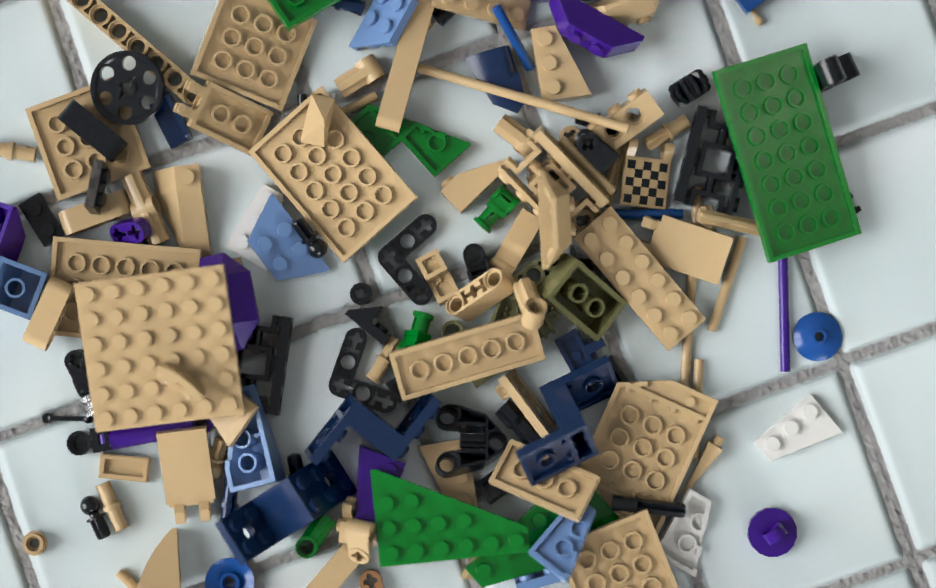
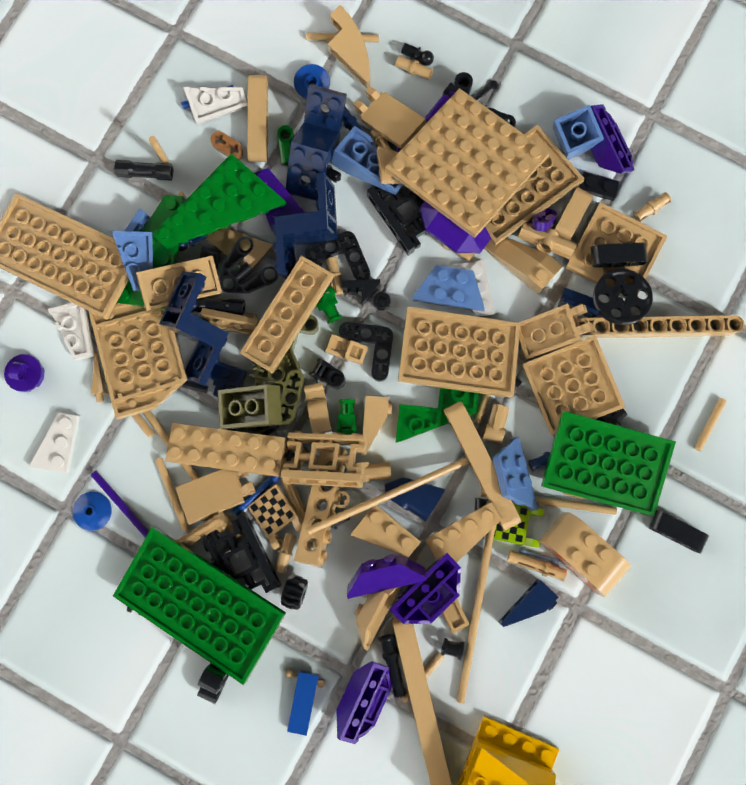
camera: 140 degrees right, 5 degrees down
tan plate [22,531,48,556] -> none
tan beam [23,276,75,351] -> none
black plate [84,159,111,215] -> none
tan tile [98,453,151,482] -> none
tan slope [155,362,206,403] -> none
black axle [292,217,327,258] -> none
tan slope [301,94,336,147] -> none
tan plate [336,496,357,544] -> none
tan piece [345,518,377,564] -> none
tan beam [446,268,516,322] -> none
blue bar [491,4,535,71] -> none
tan piece [512,277,547,330] -> none
tan wedge [536,167,576,270] -> none
tan bar [558,136,617,195] -> none
black piece [574,129,621,175] -> none
black axle [611,494,686,518] -> none

